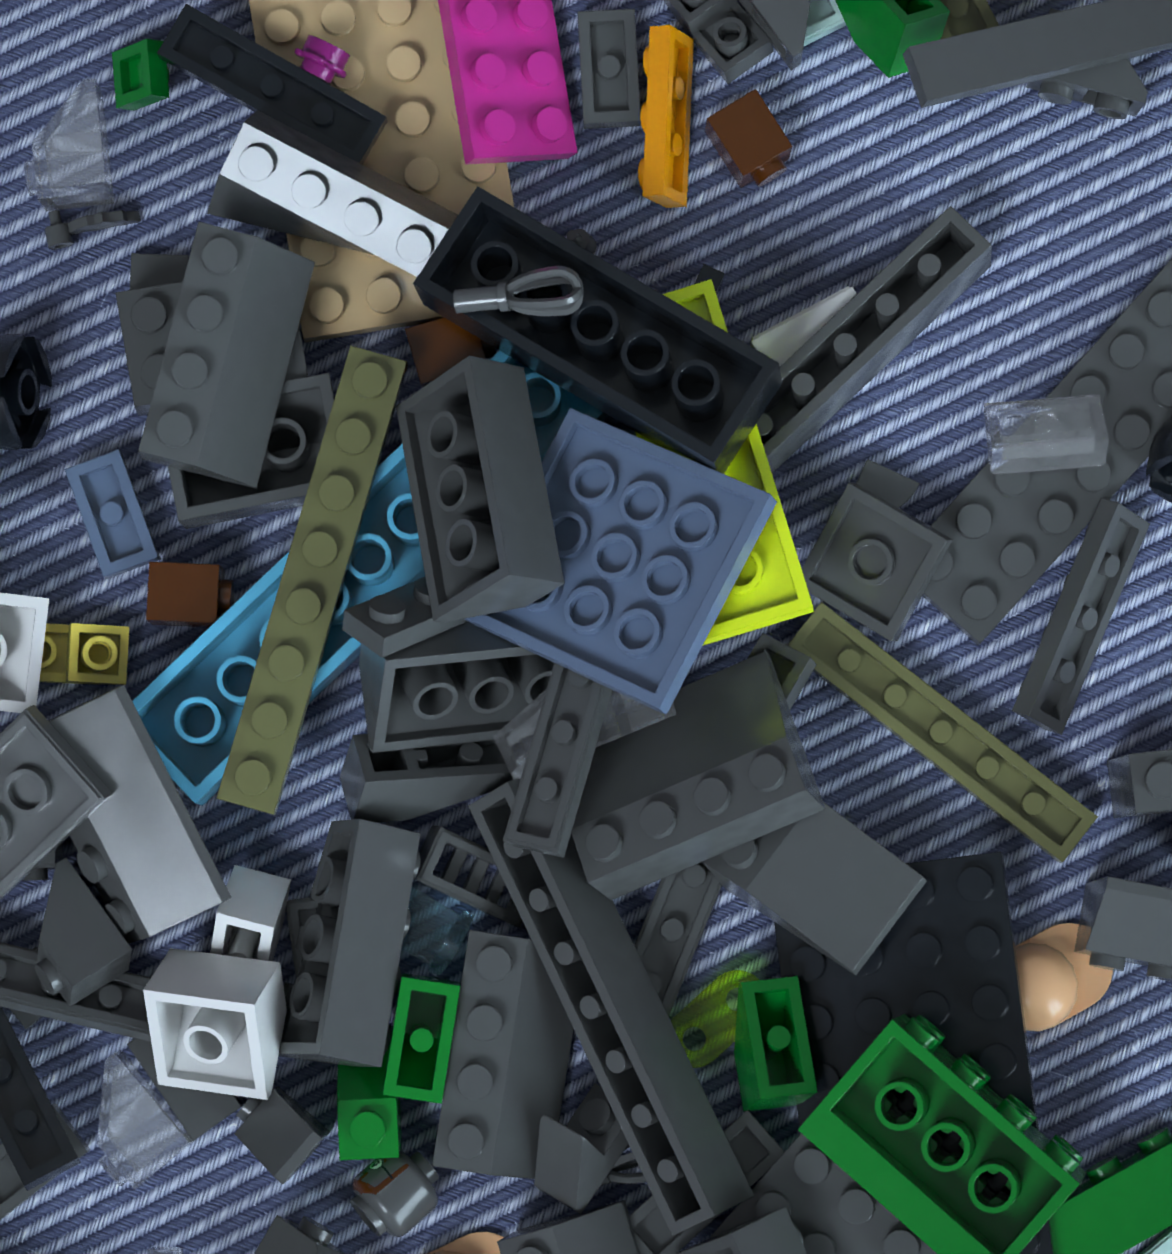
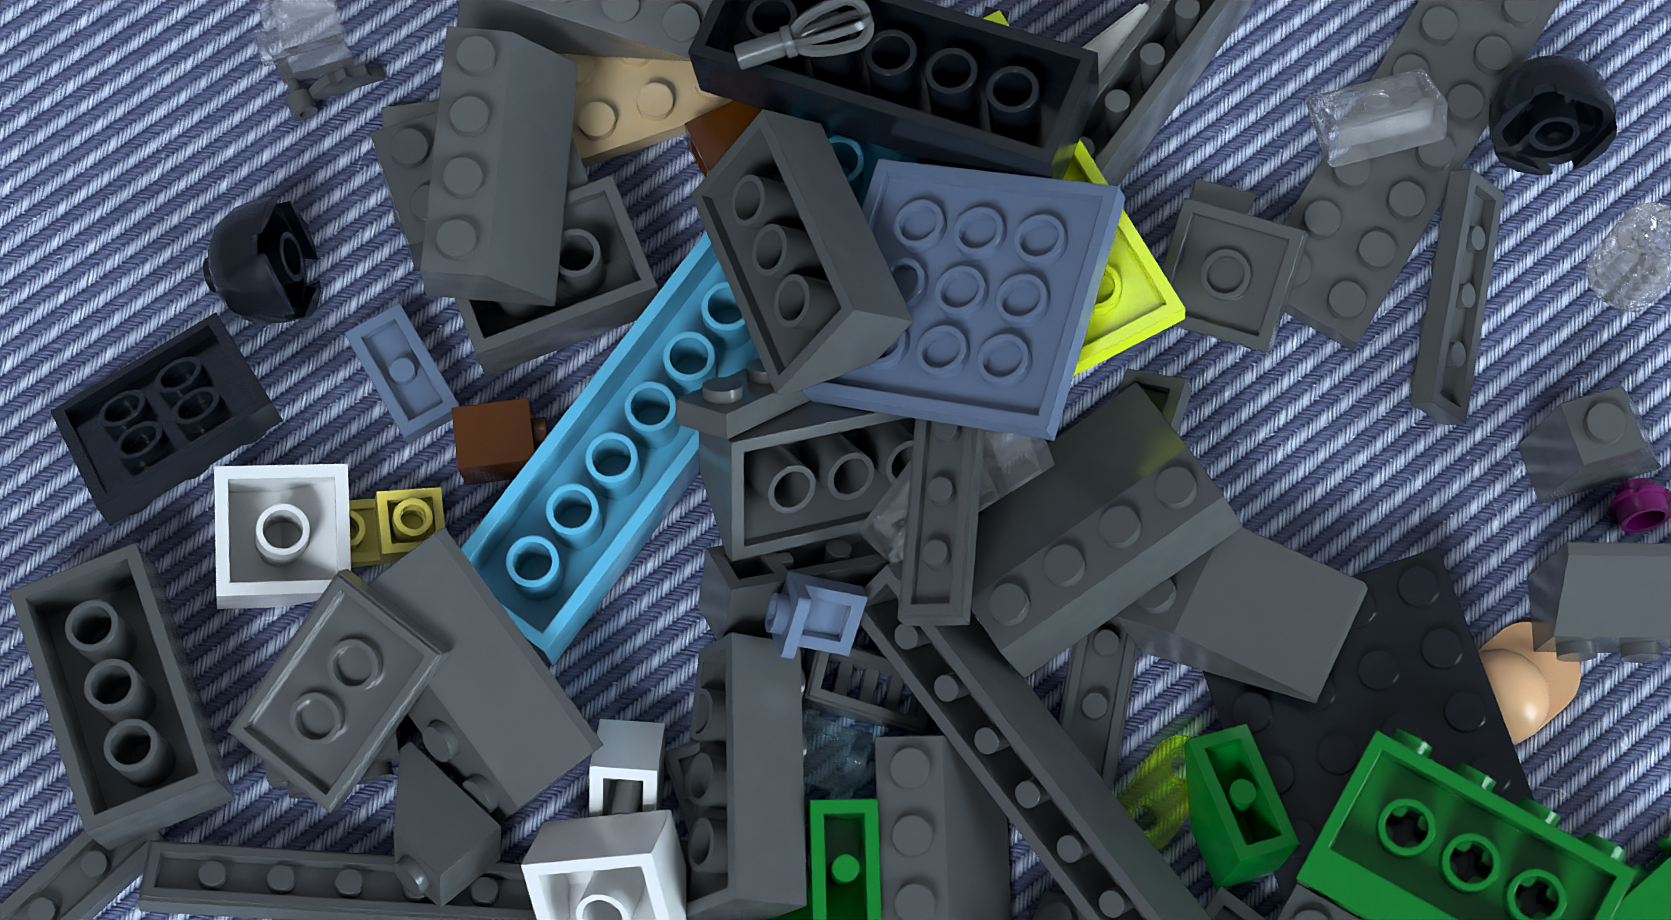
camera: 10 degrees left, 10 degrees down
olive plate [217,345,408,816] -> none
olive plate [788,602,1098,863] -> none
none -> sand blue bracket [765,571,868,659]

